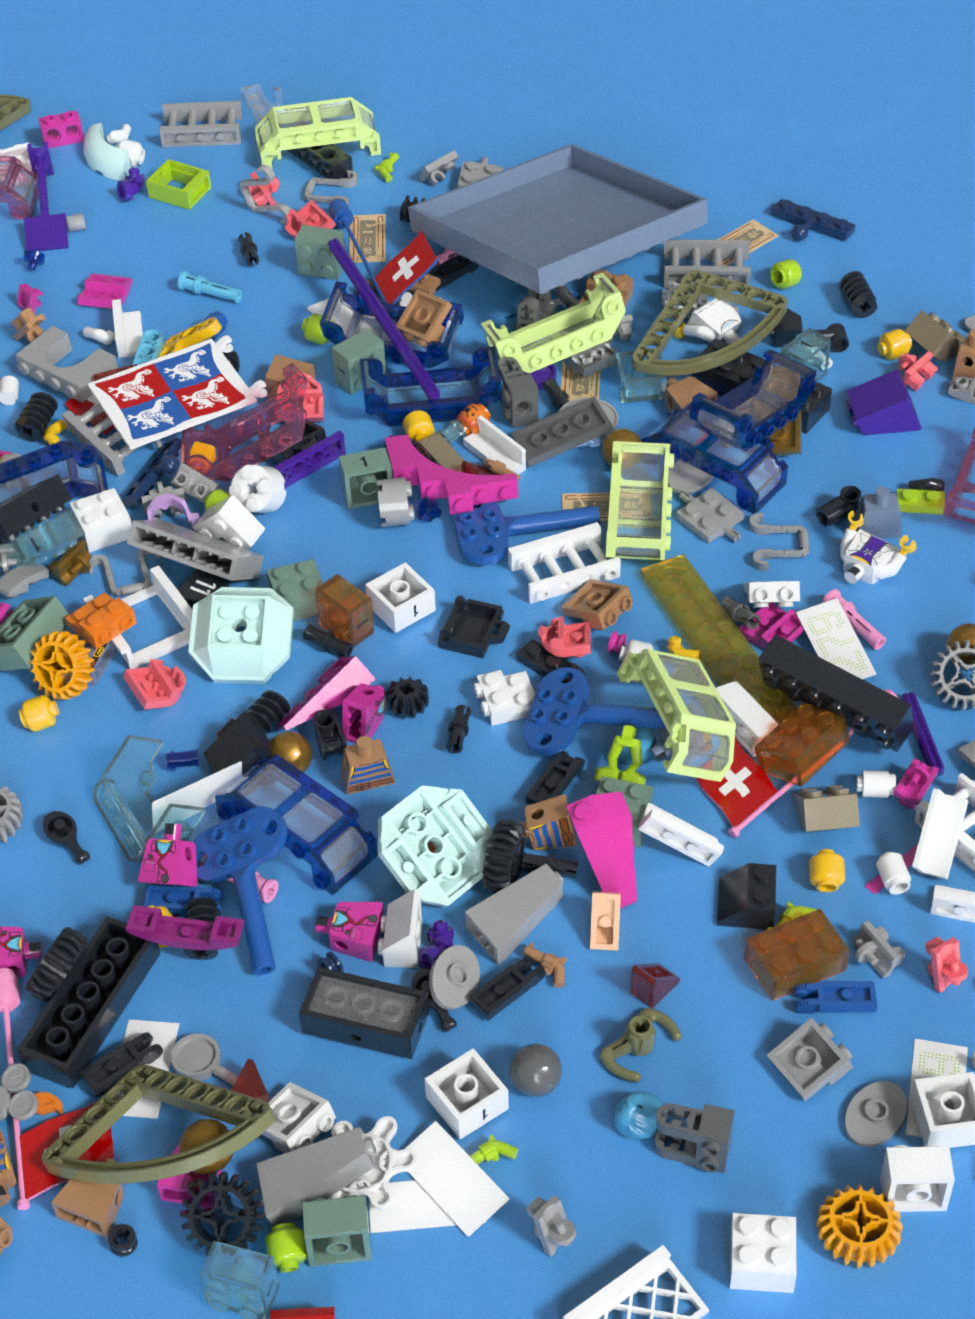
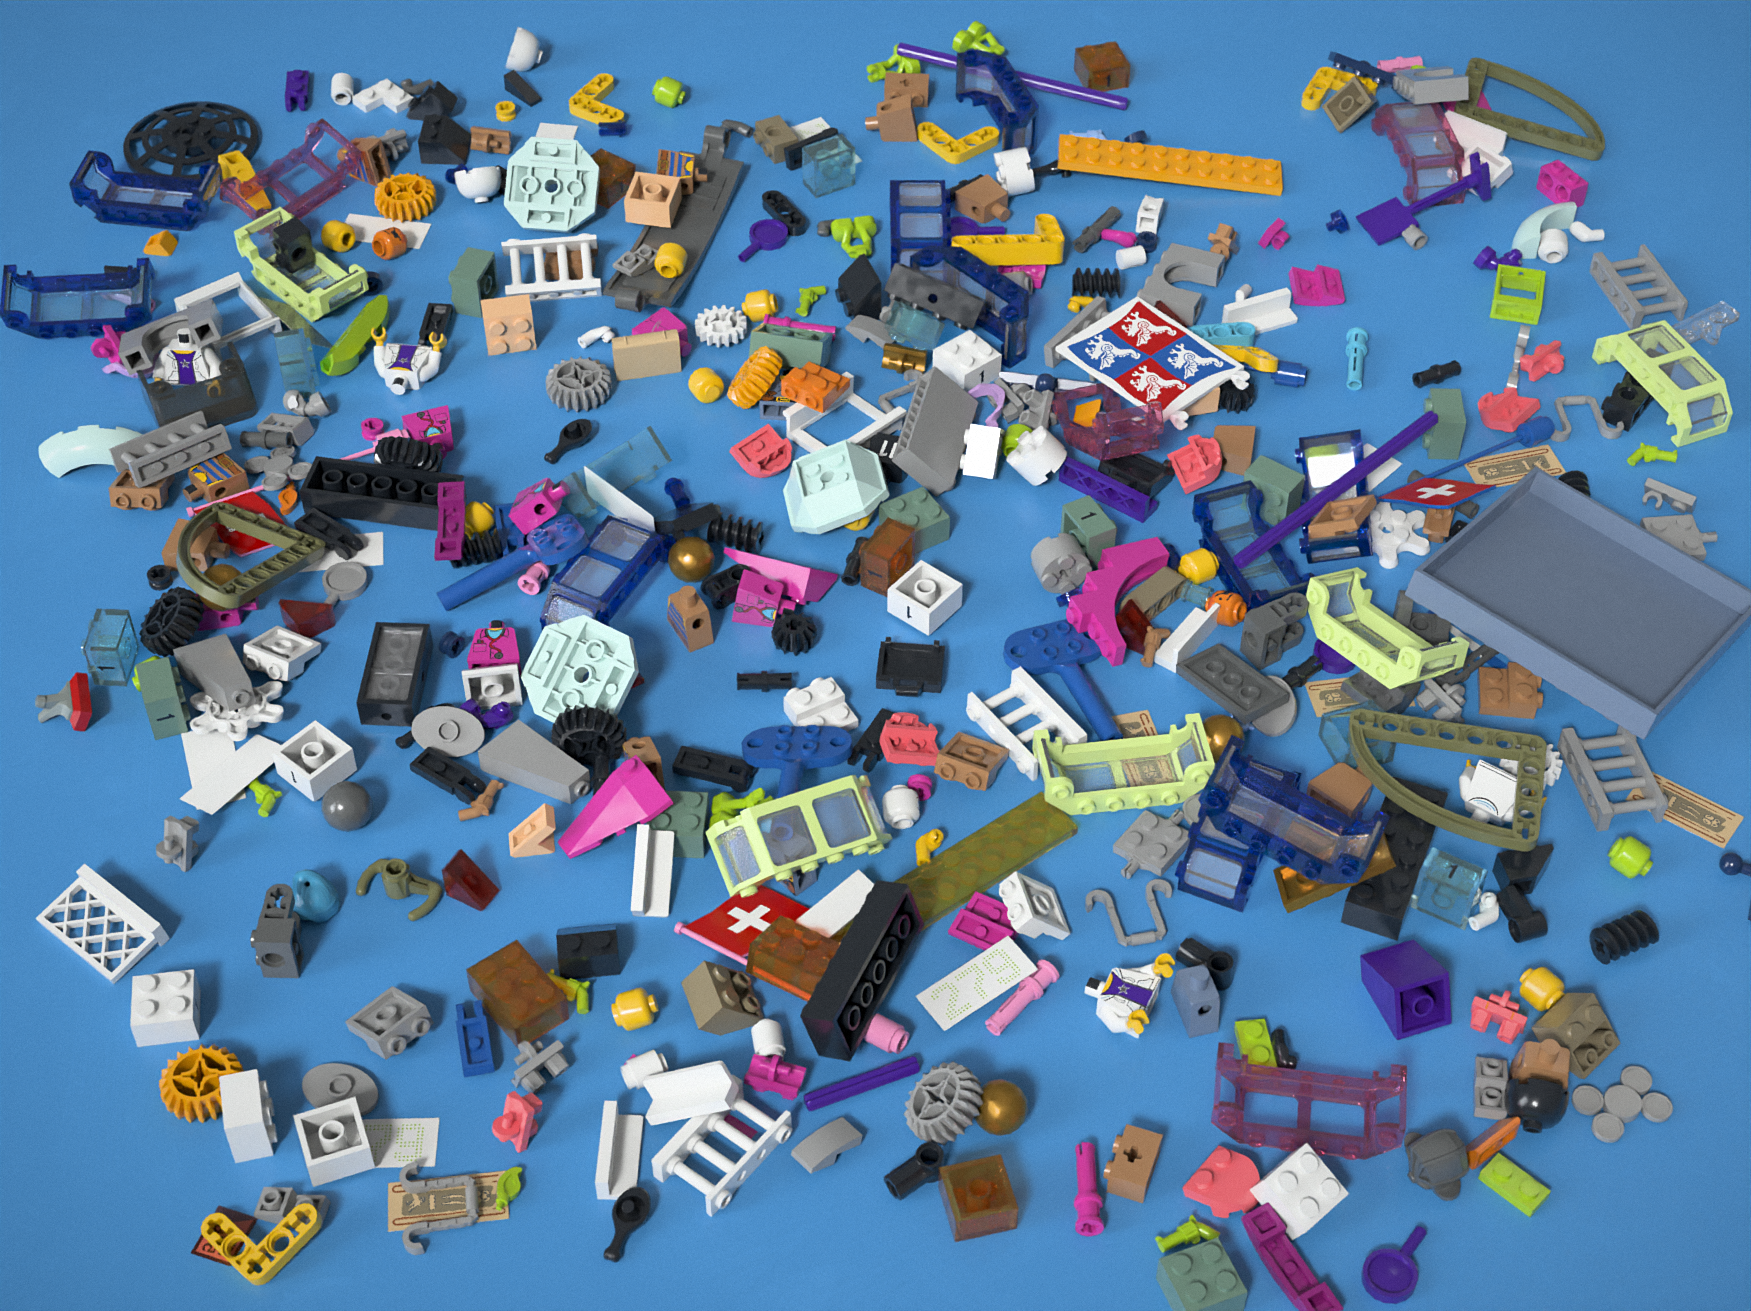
camera: 75 degrees right, 0 degrees up
dark grey pin [720,596,760,629] -> none

